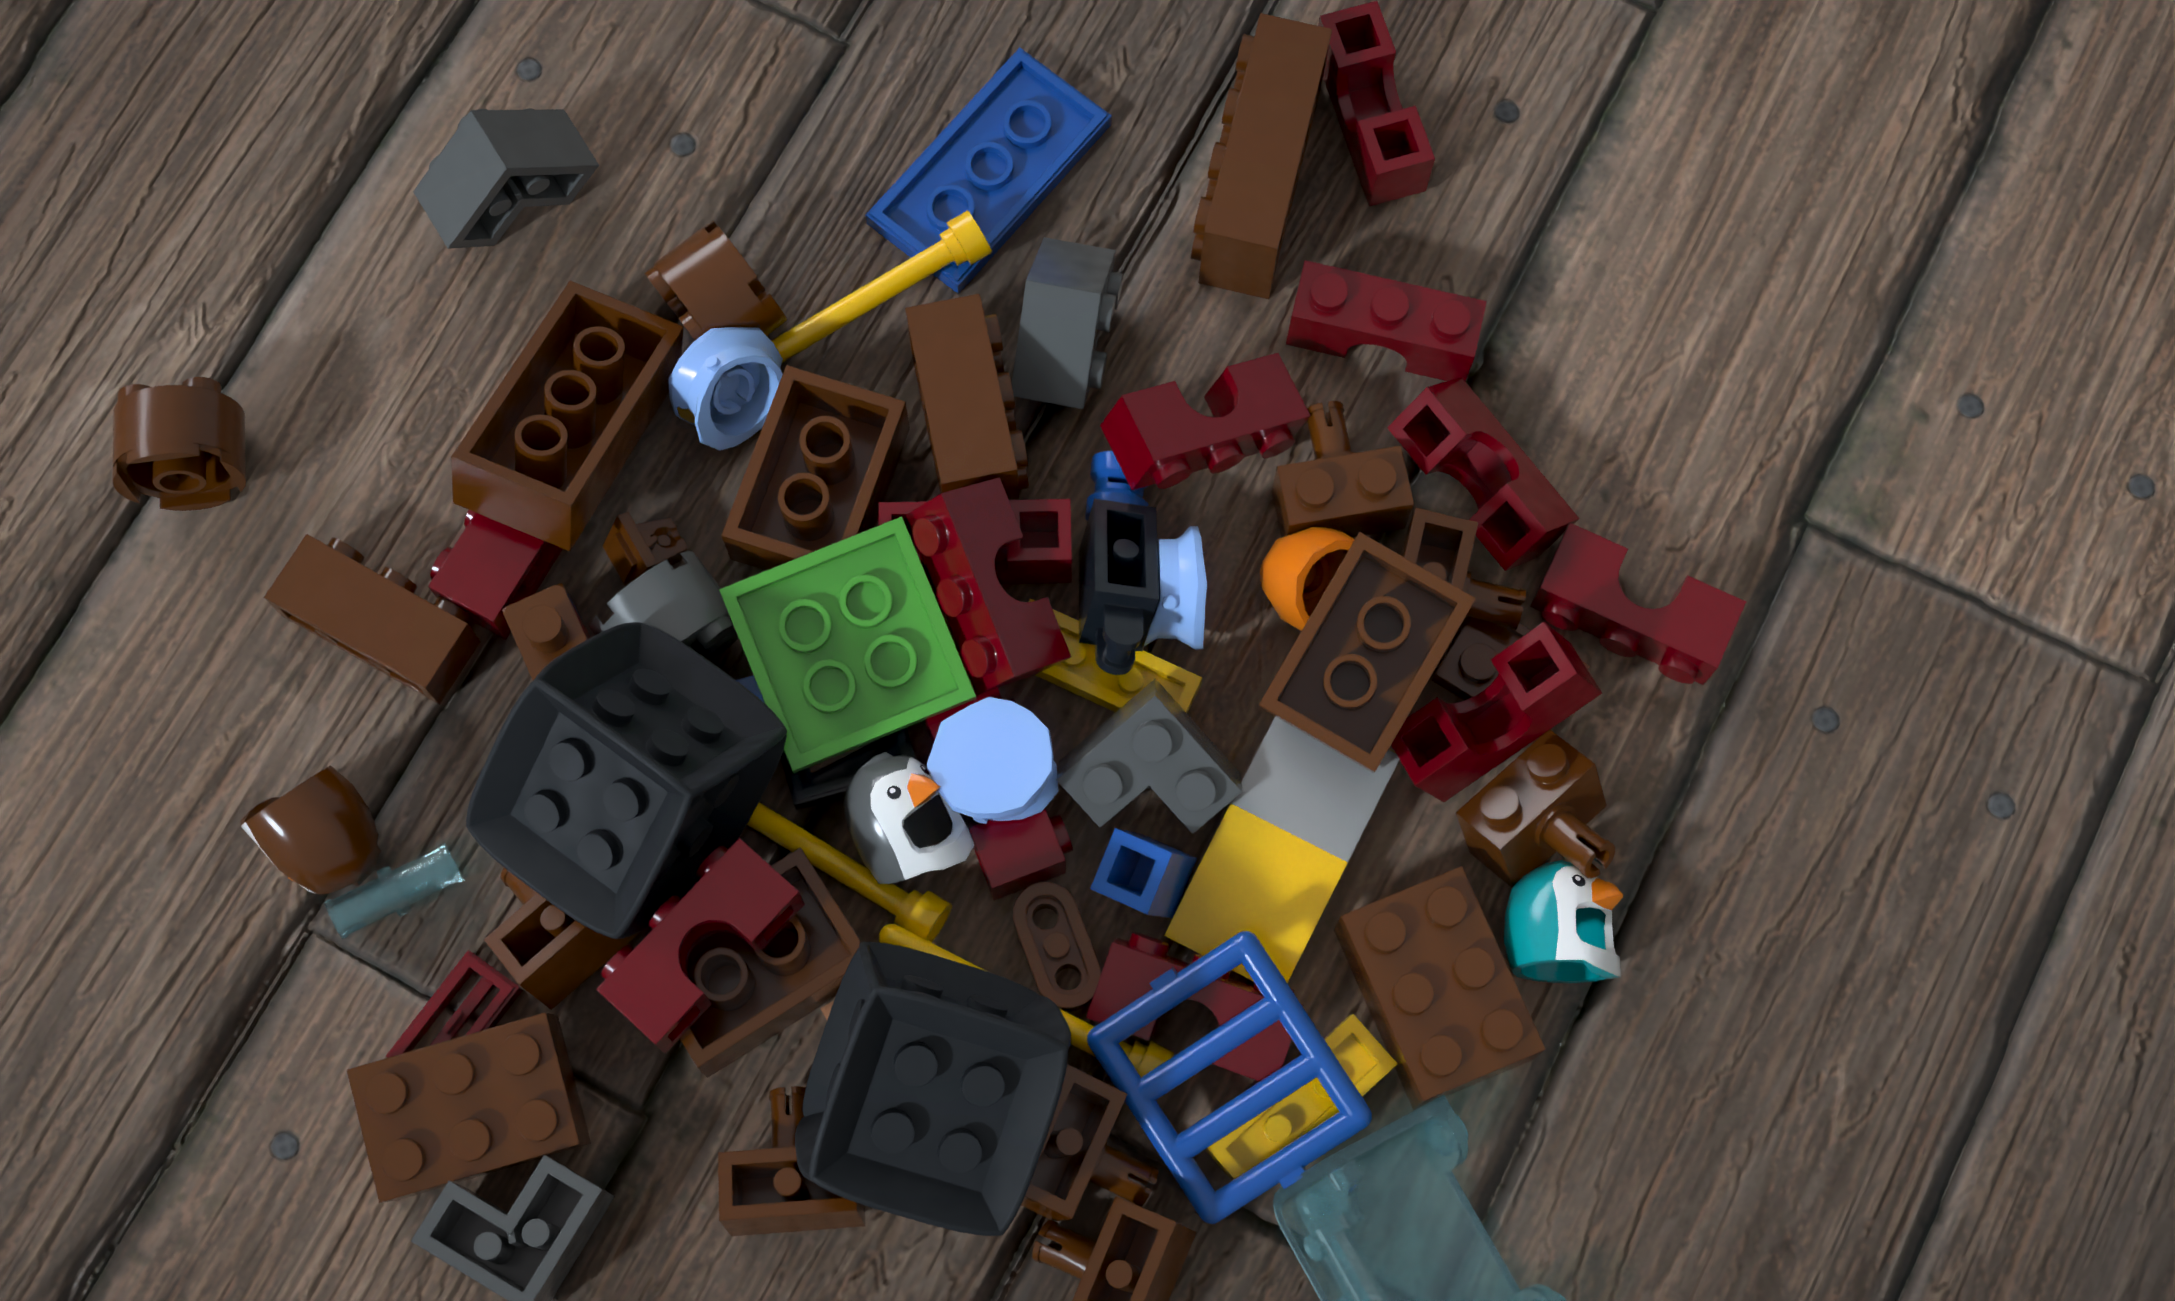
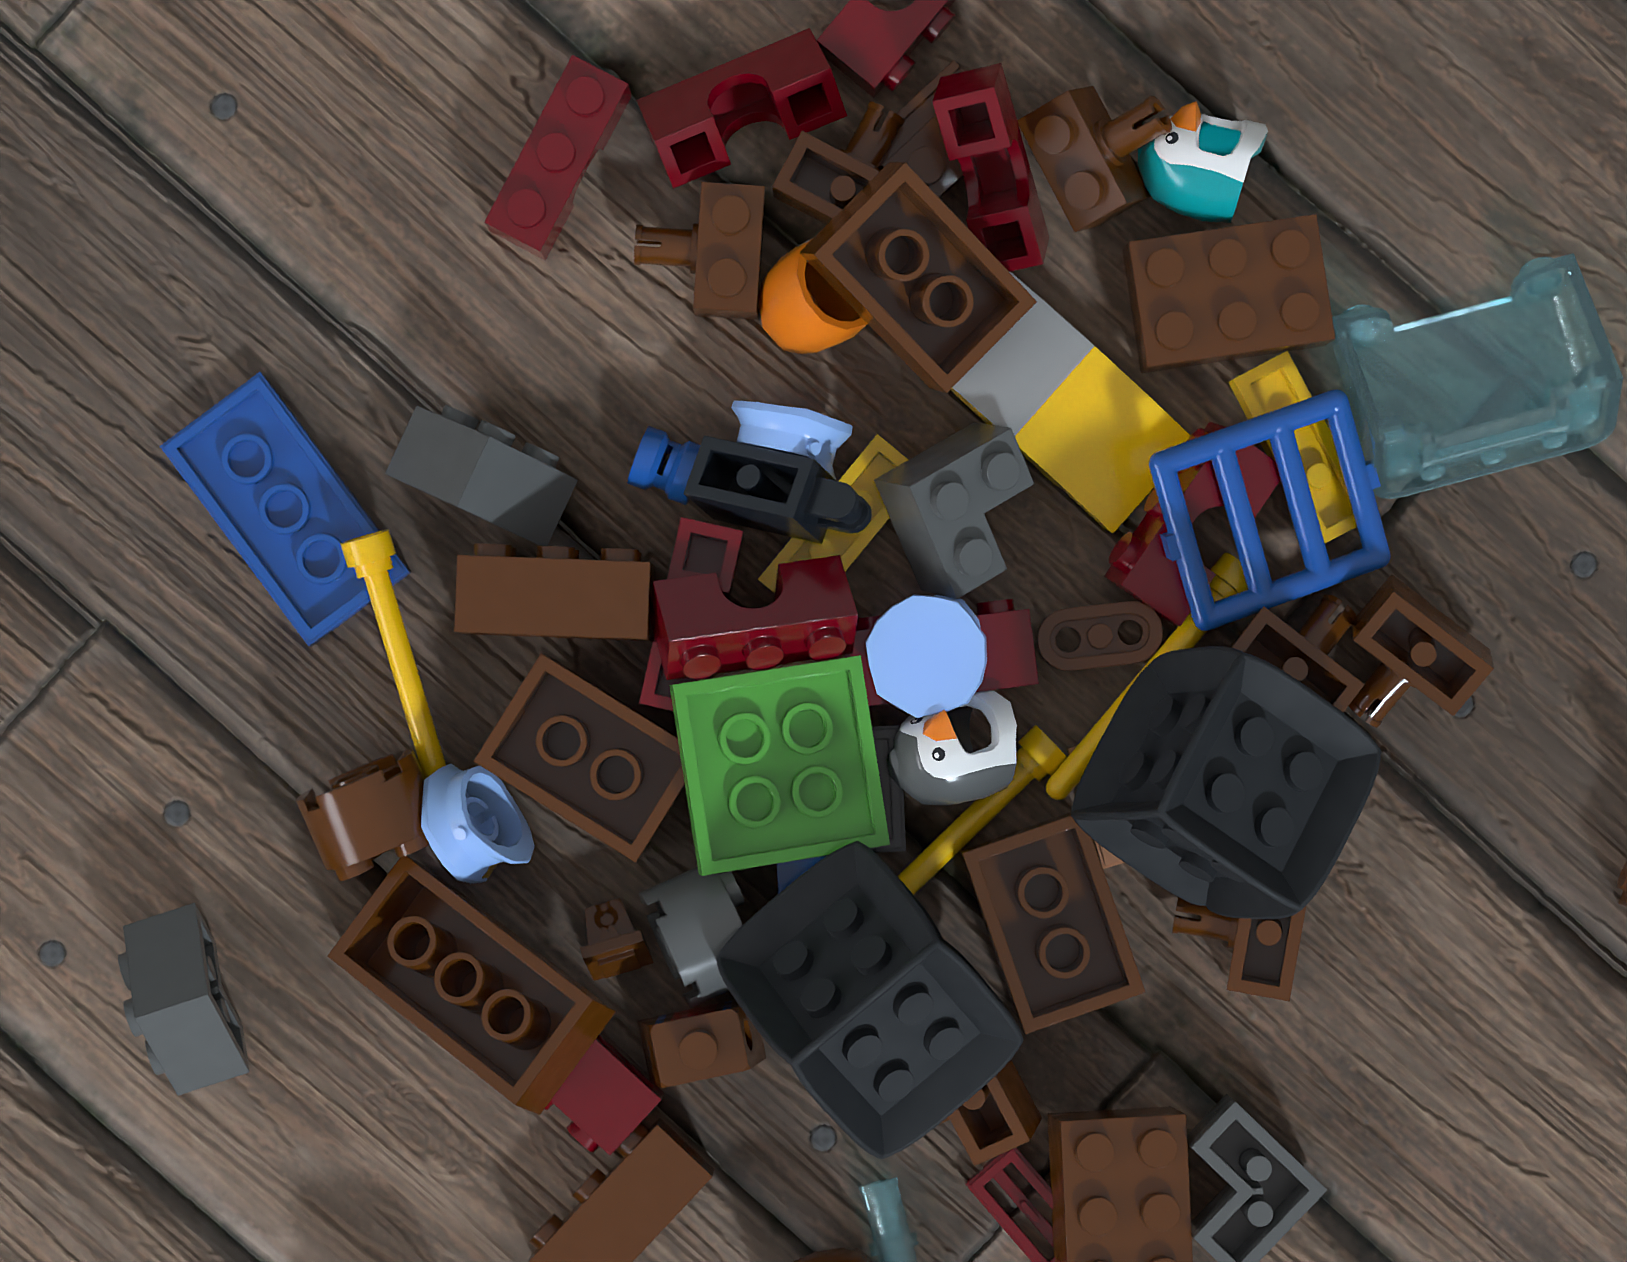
camera: 75 degrees left, 15 degrees up
dark red arch [596,838,805,1054] -> none
blue brick [1090,828,1197,918] -> none
dark red arch [1100,353,1311,490] -> none
reddish brown brick [1191,13,1332,299] -> none
dark red arch [1318,1,1435,207] -> none

